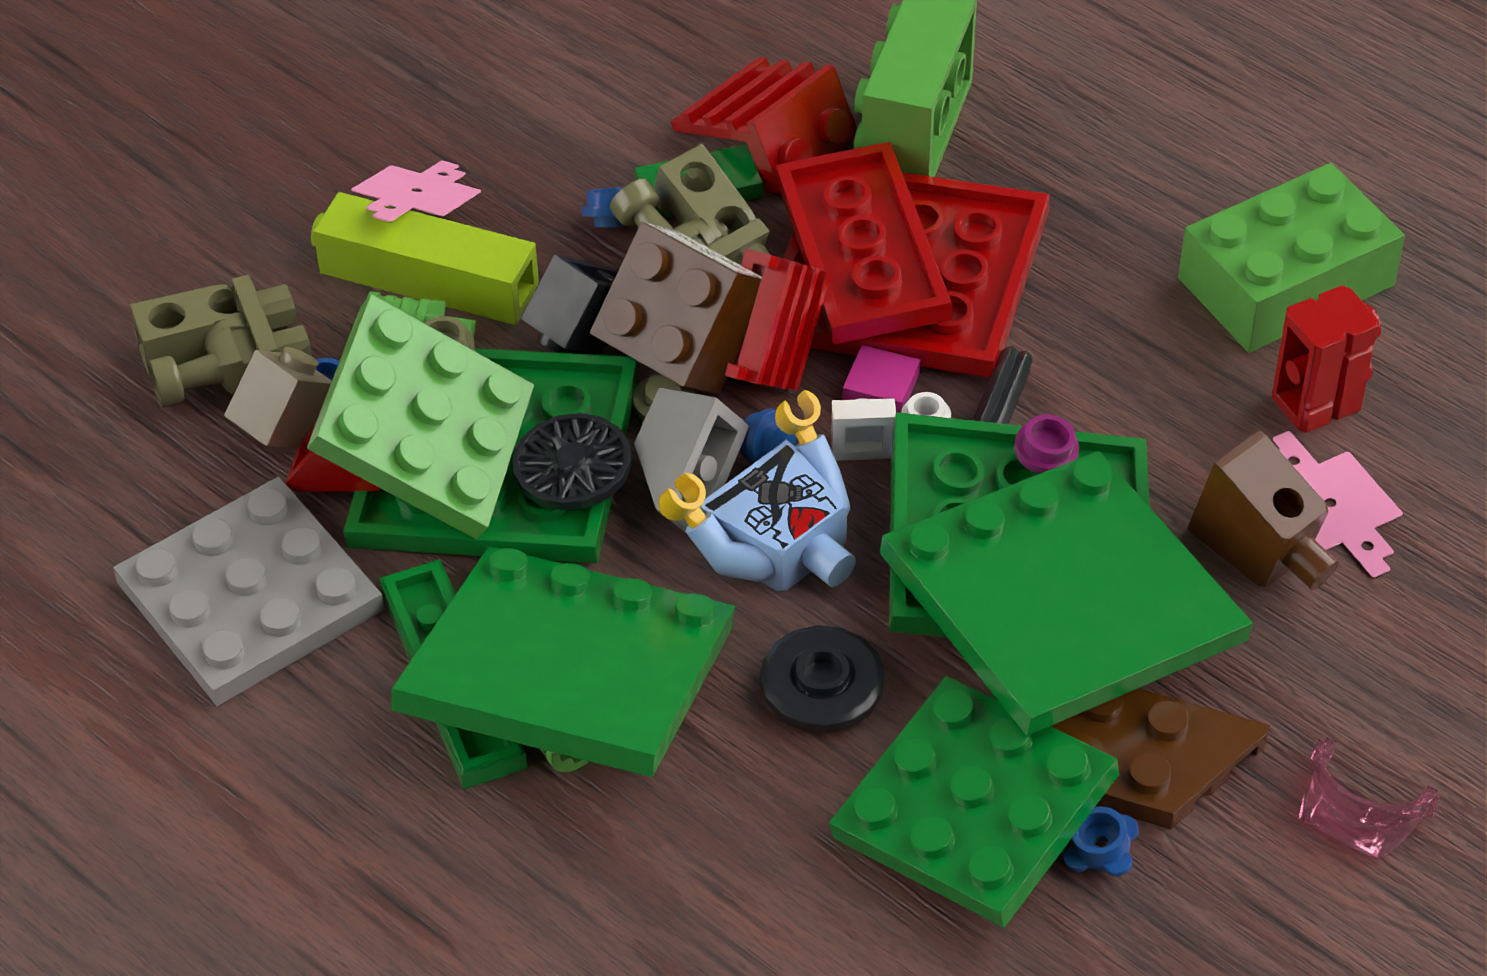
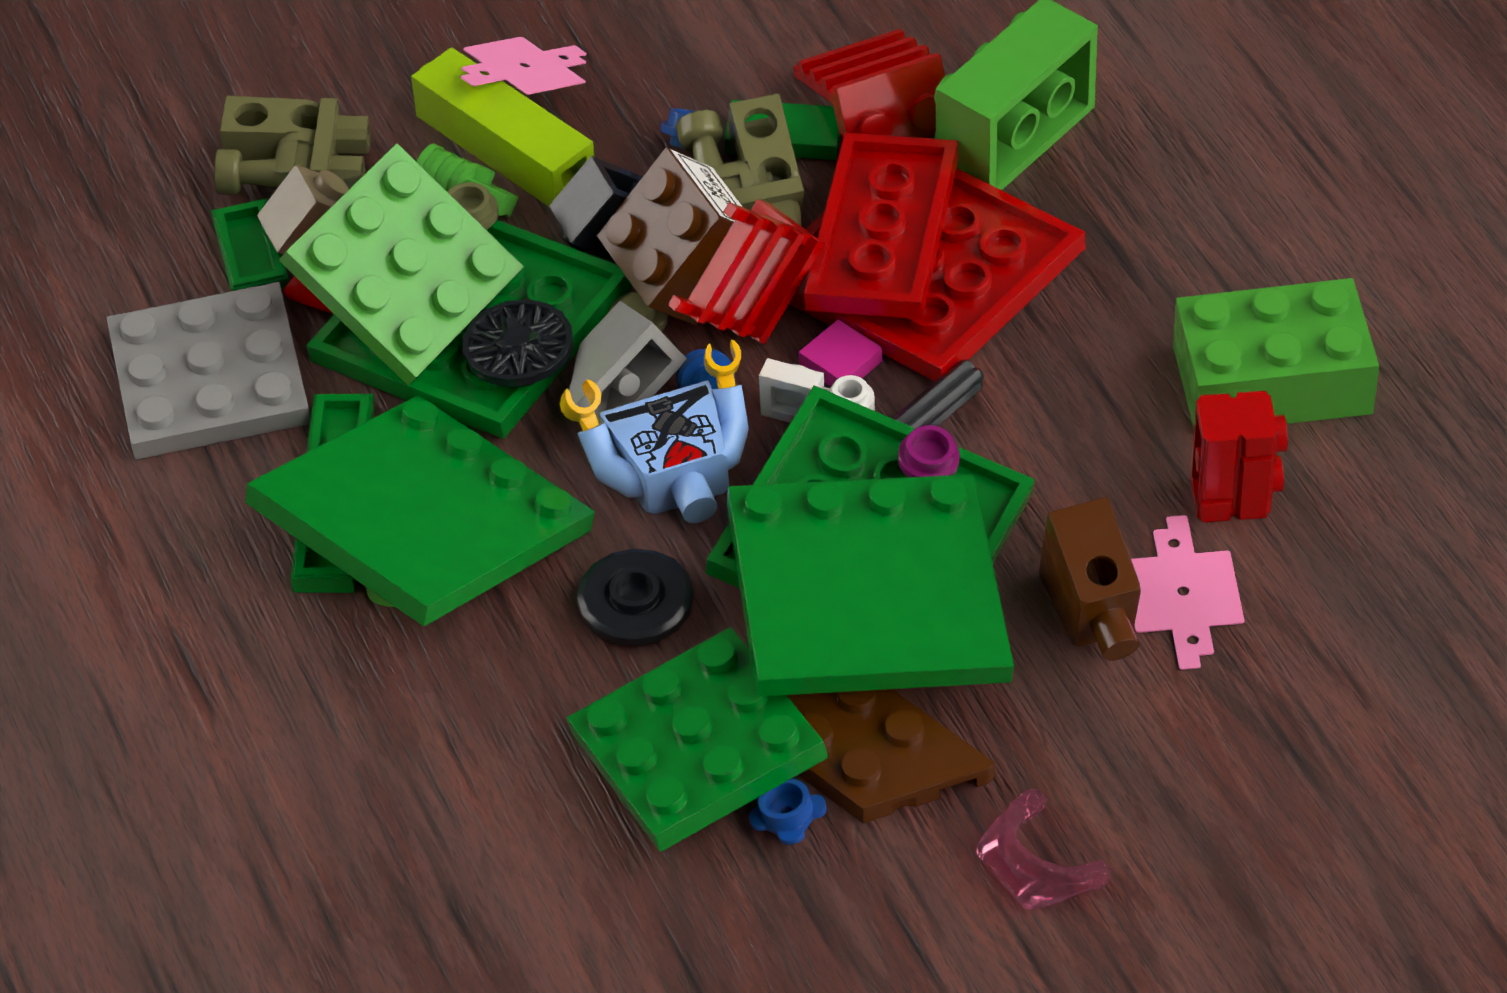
camera: 25 degrees right, 0 degrees up
none -> green tile [211,198,289,292]

